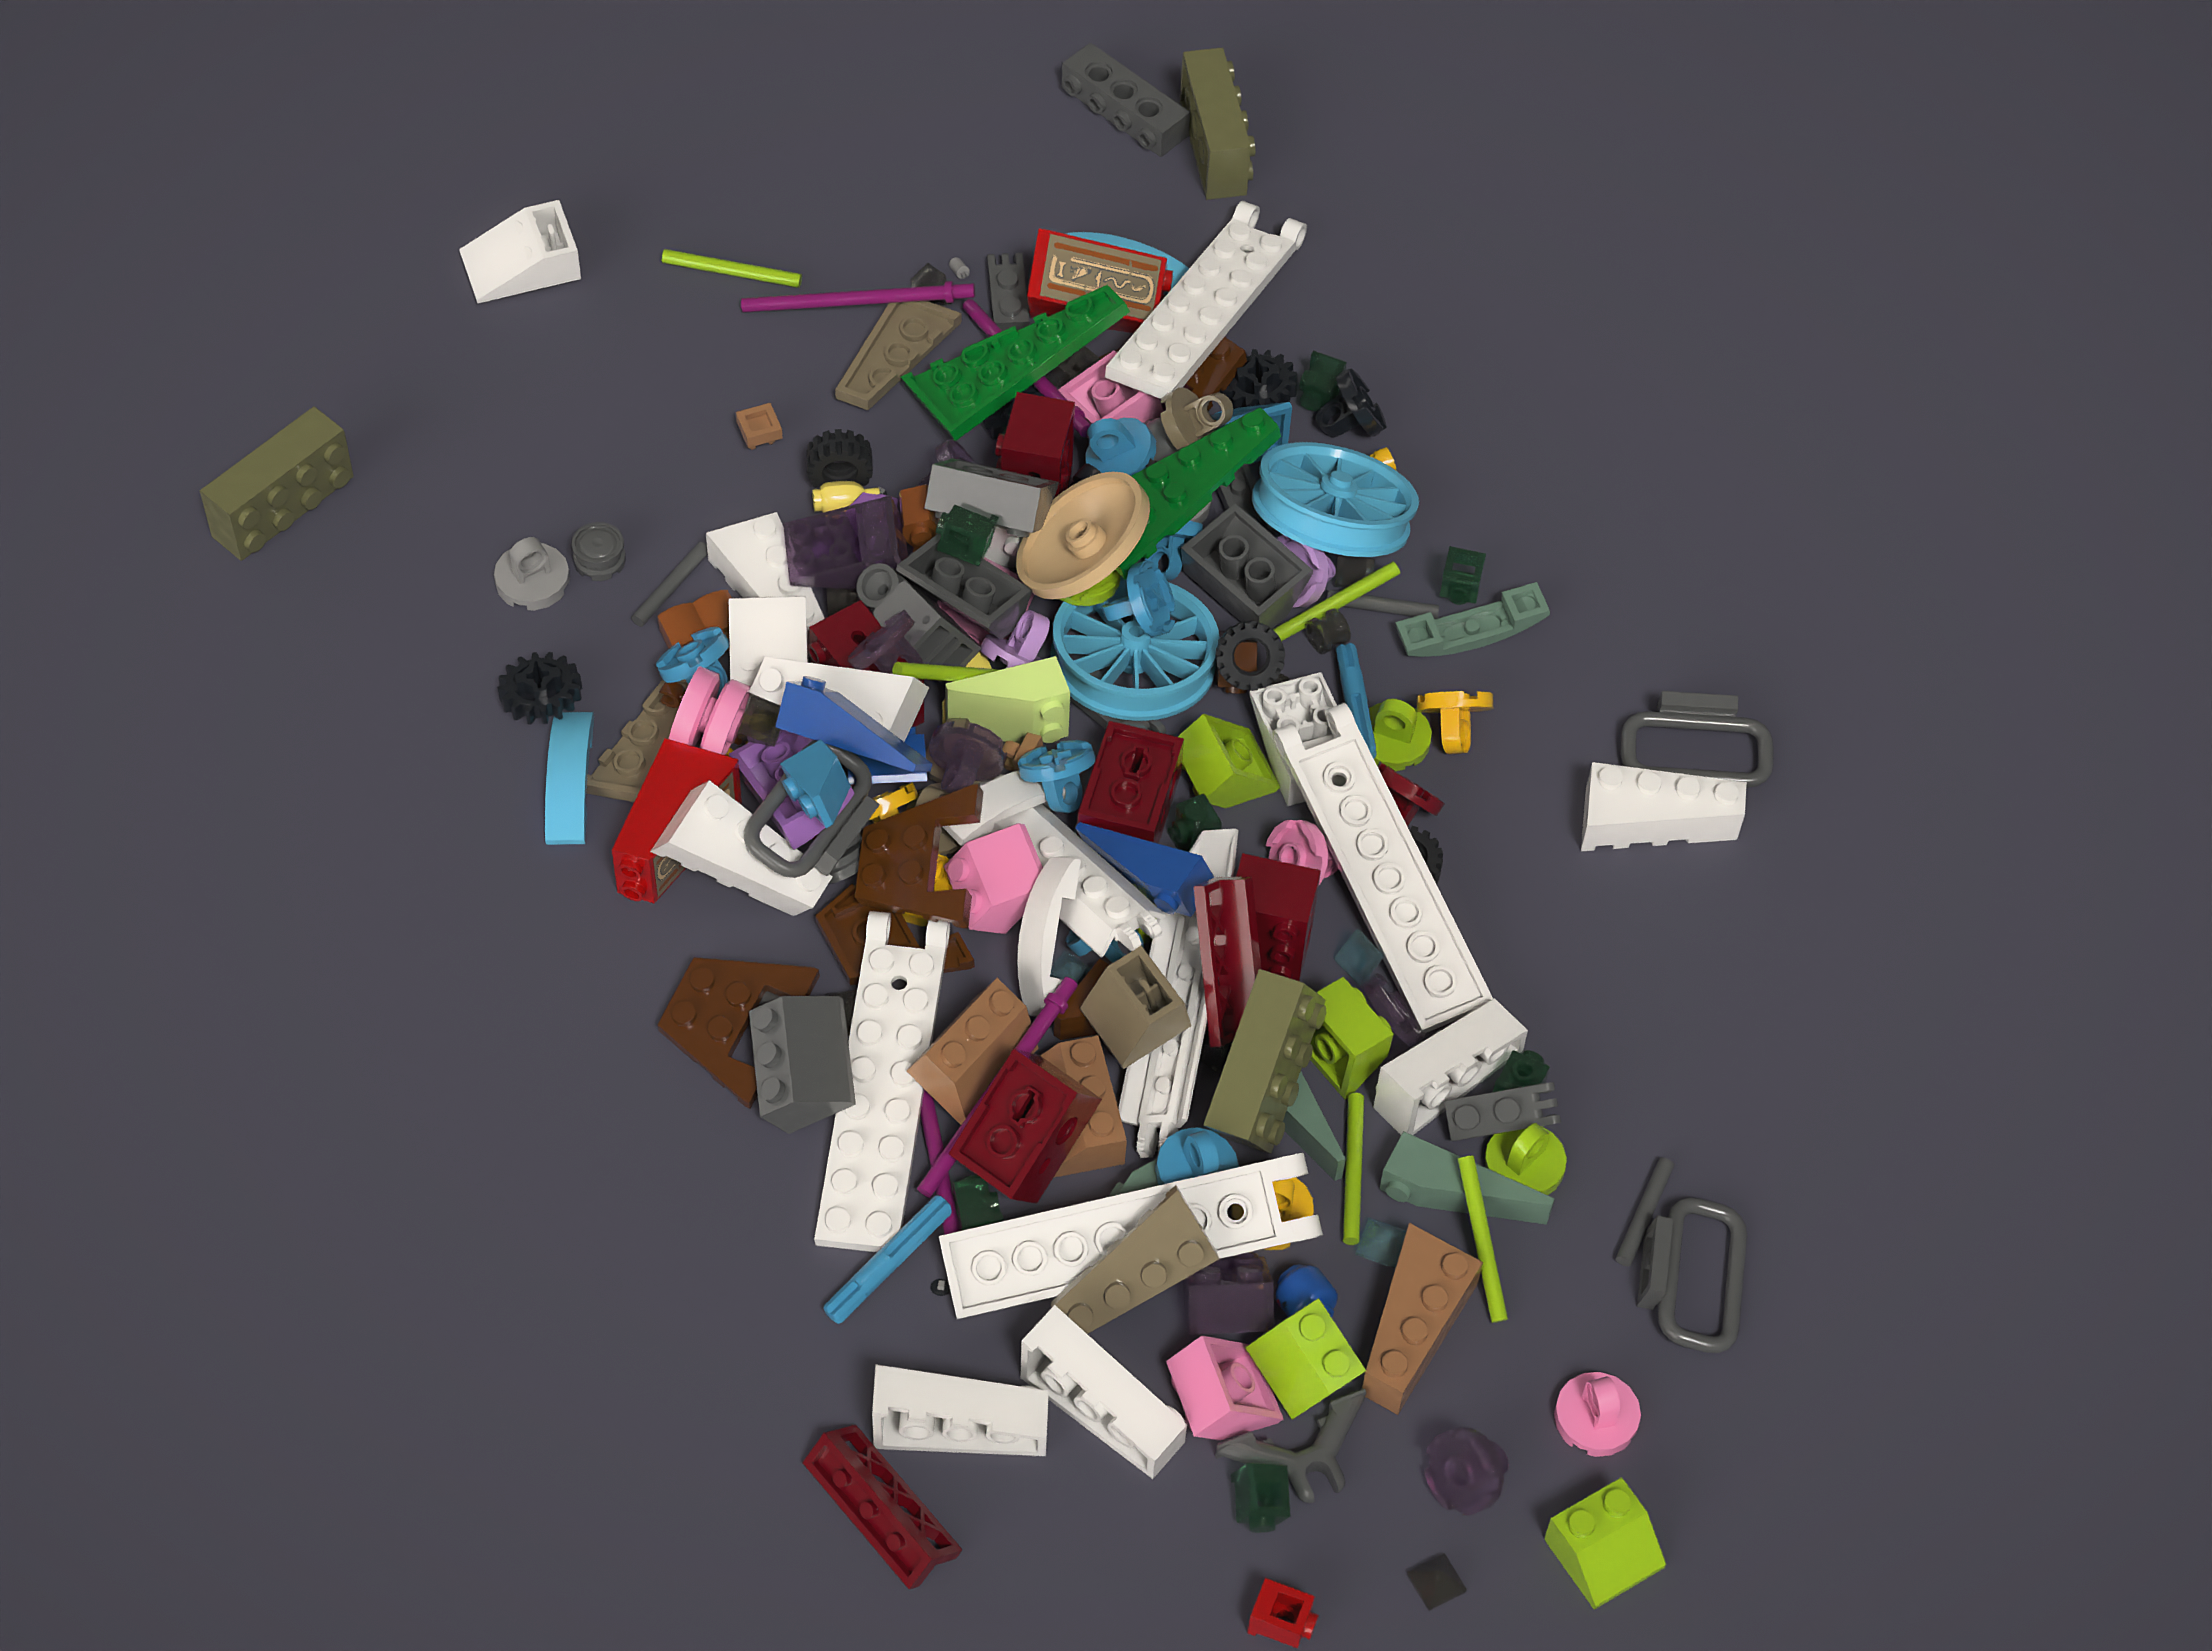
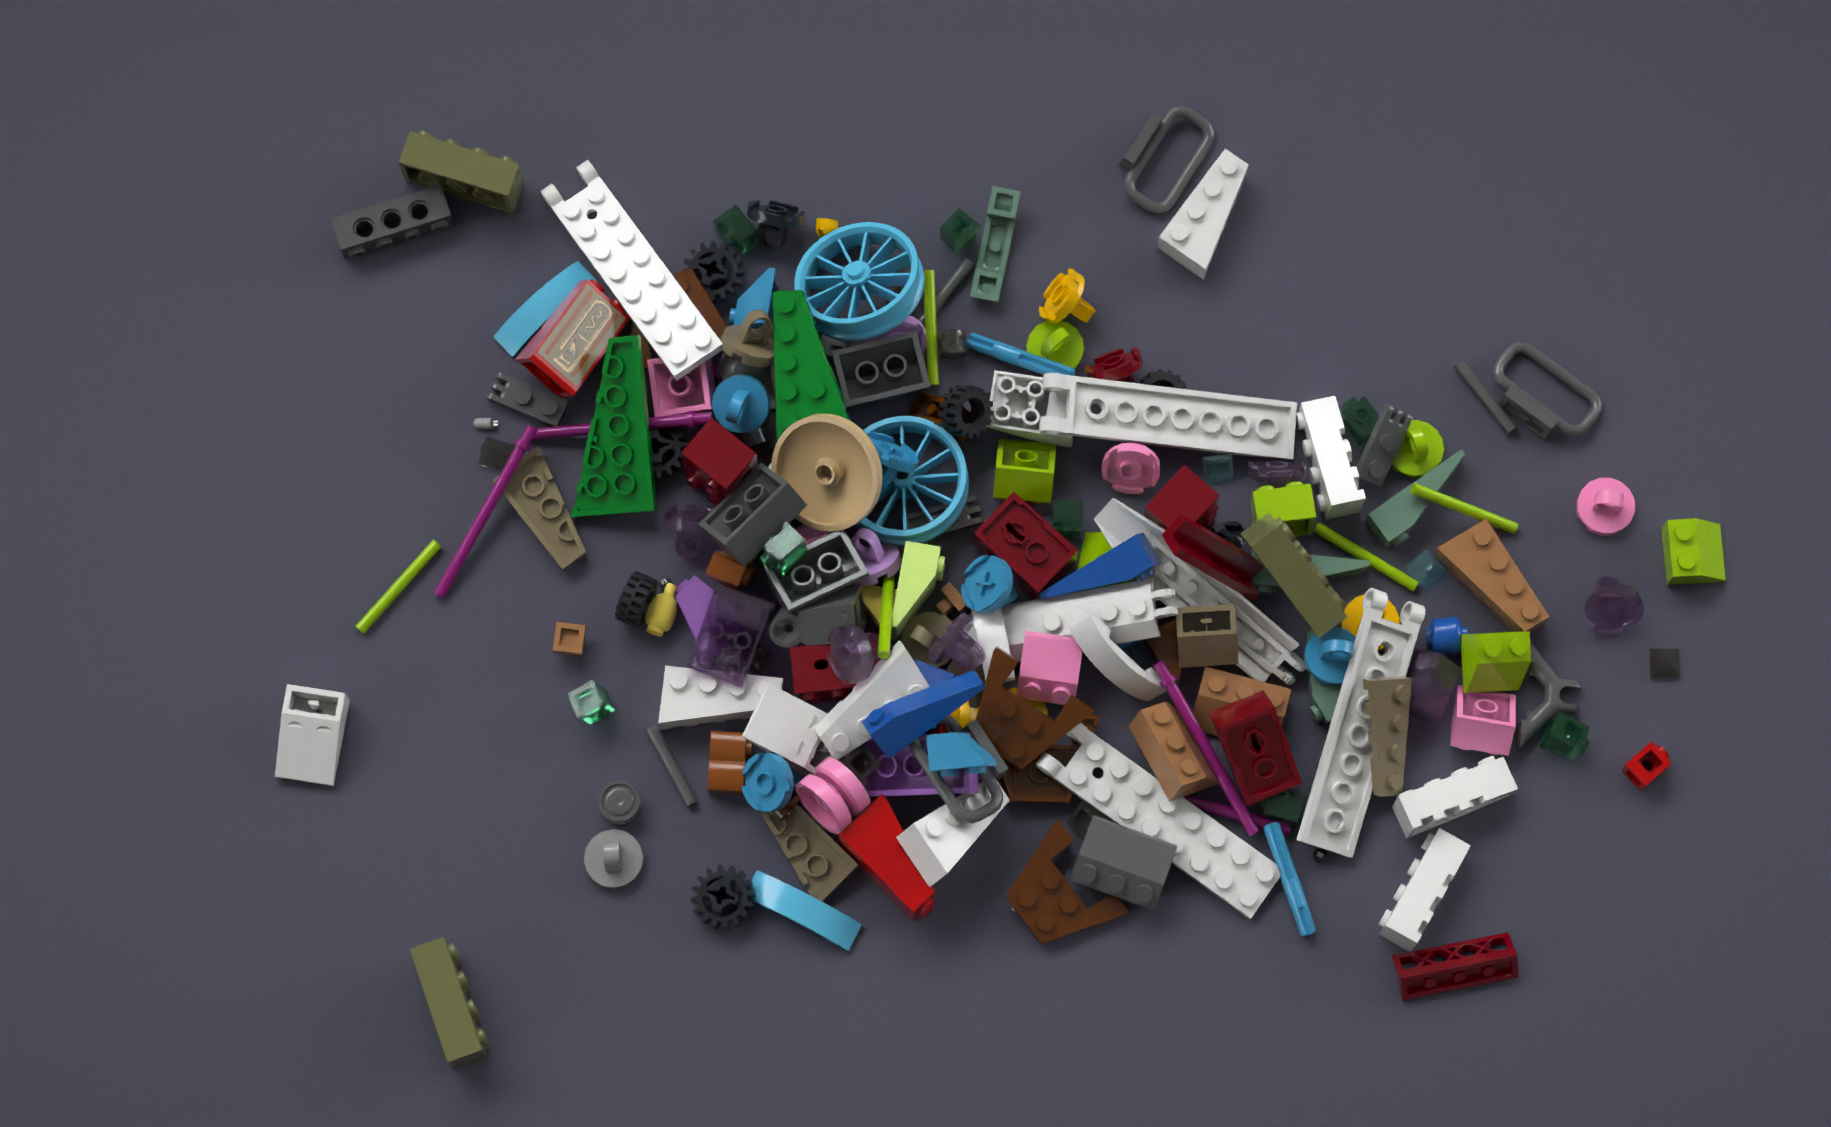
camera: 60 degrees left, 20 degrees up
none -> clear green brick [568,680,615,724]

